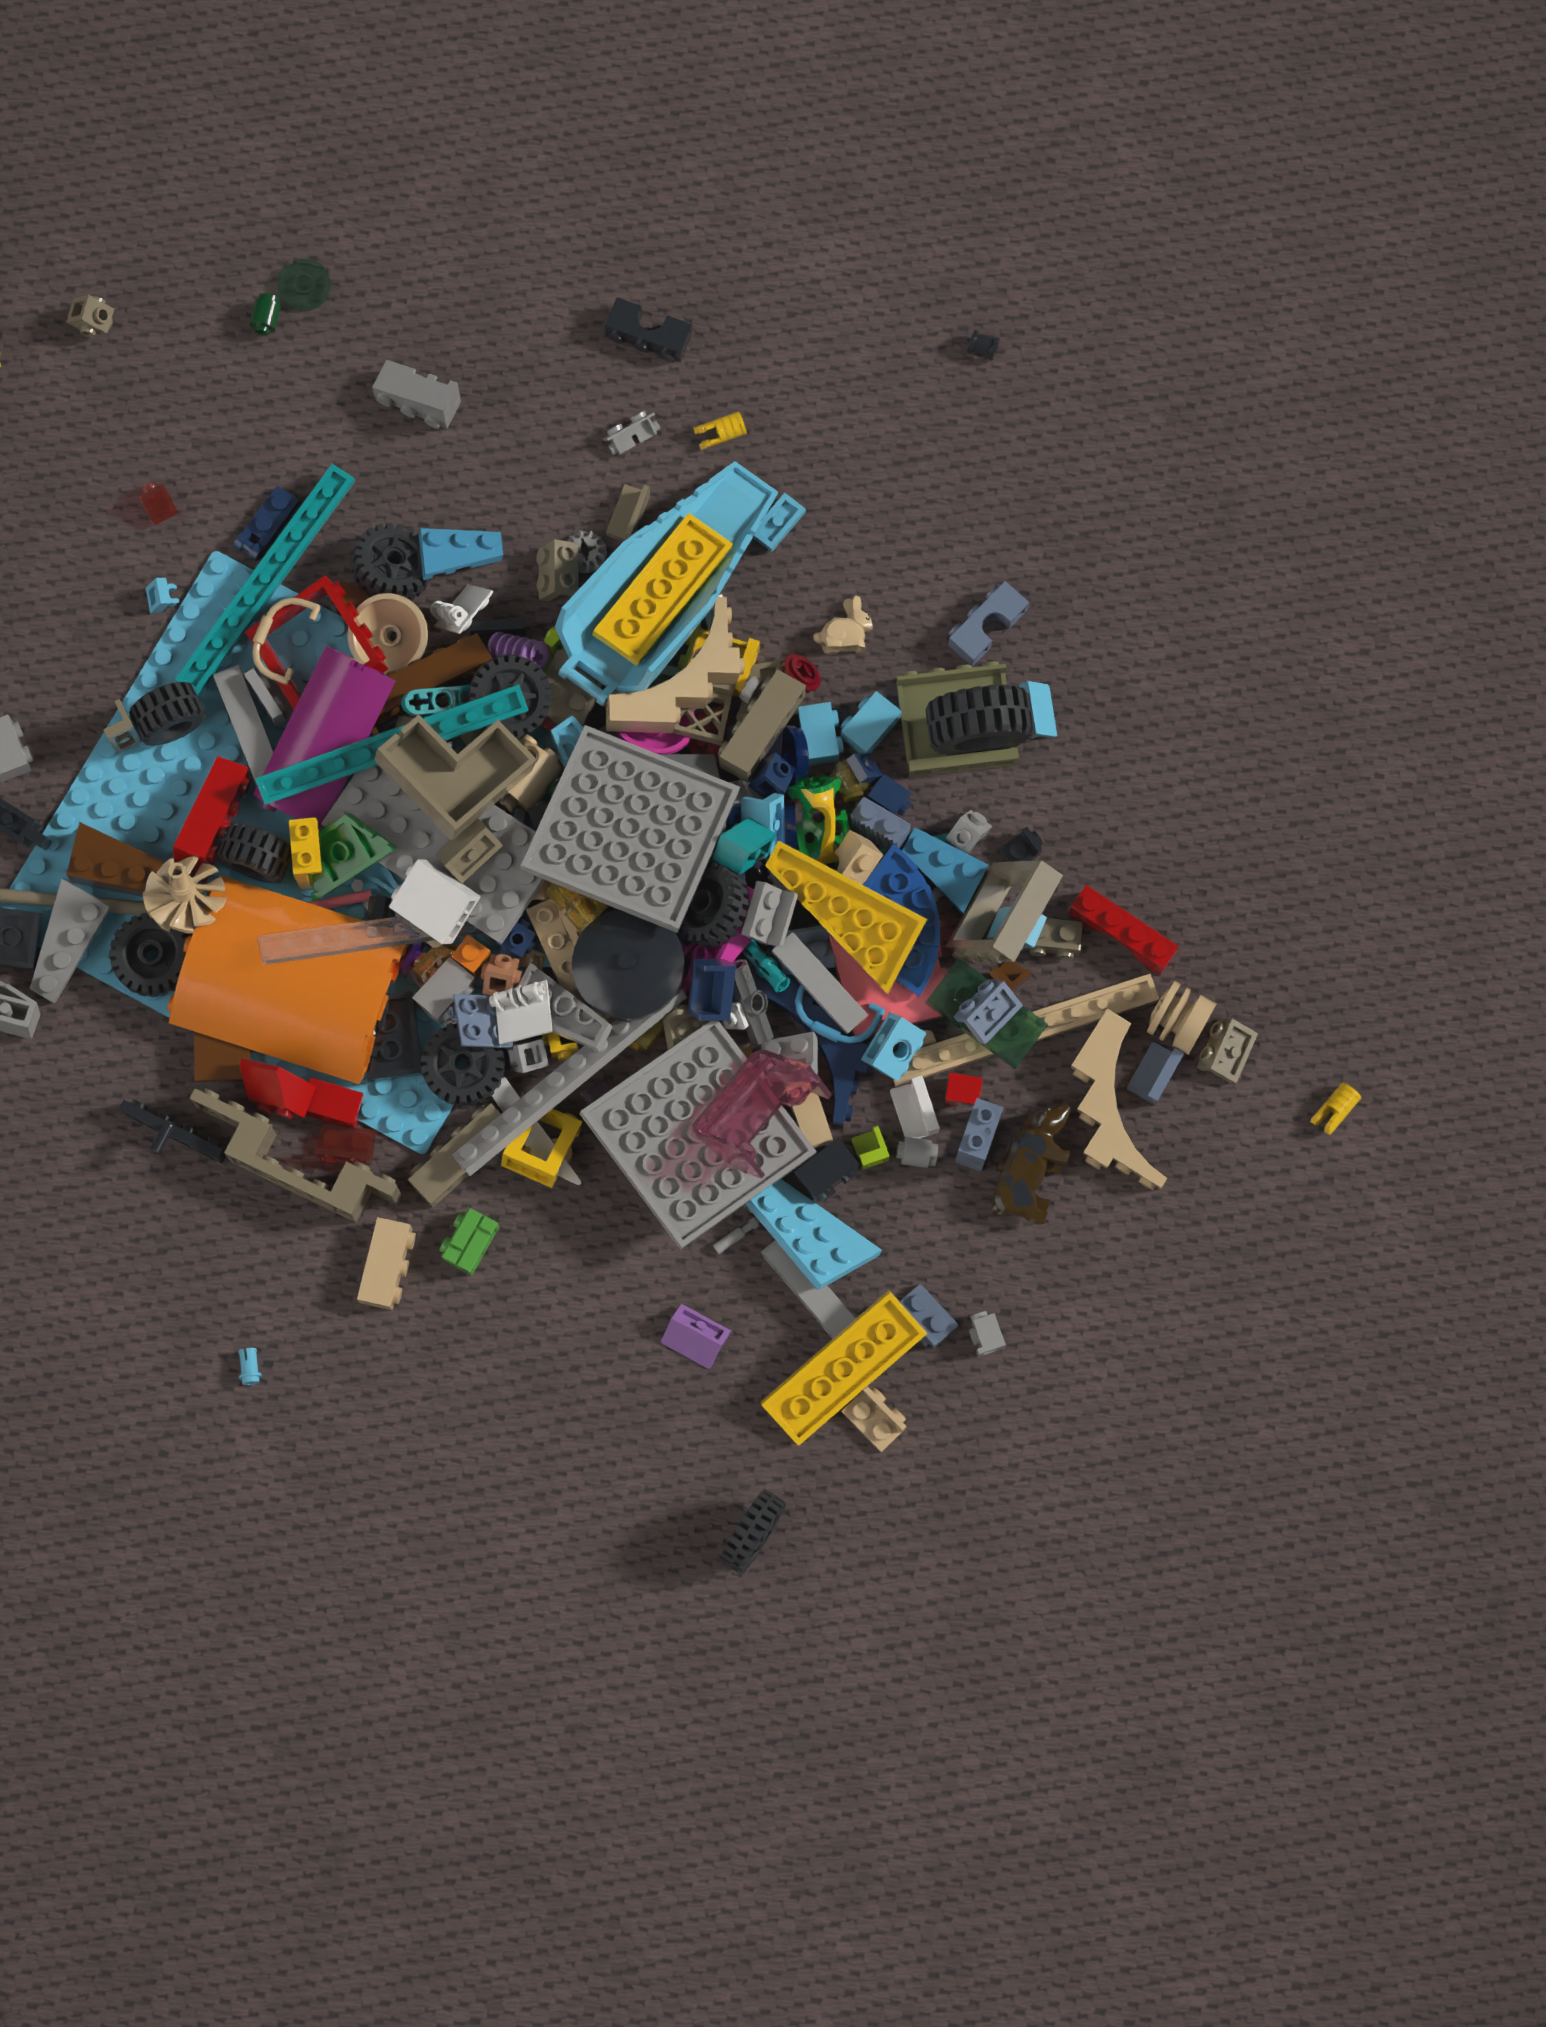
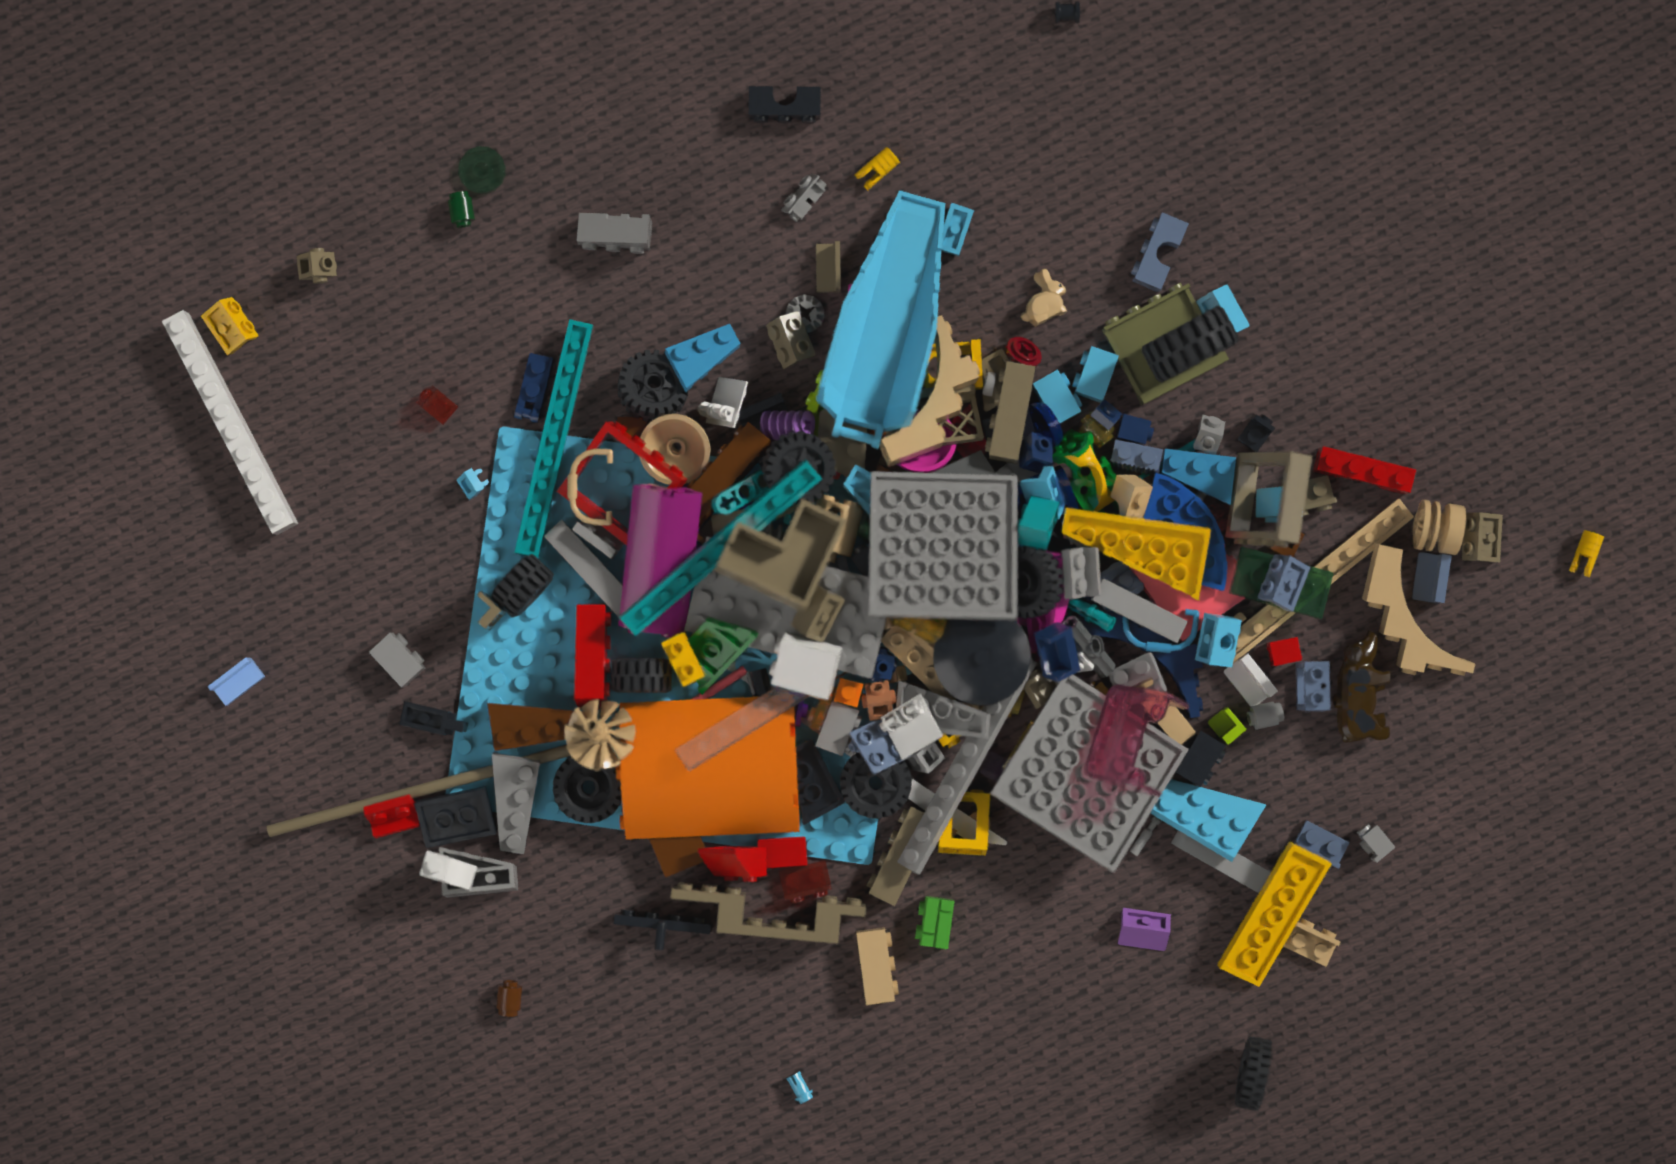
camera: 20 degrees left, 10 degrees up
yellow plate [592,513,733,666] -> none

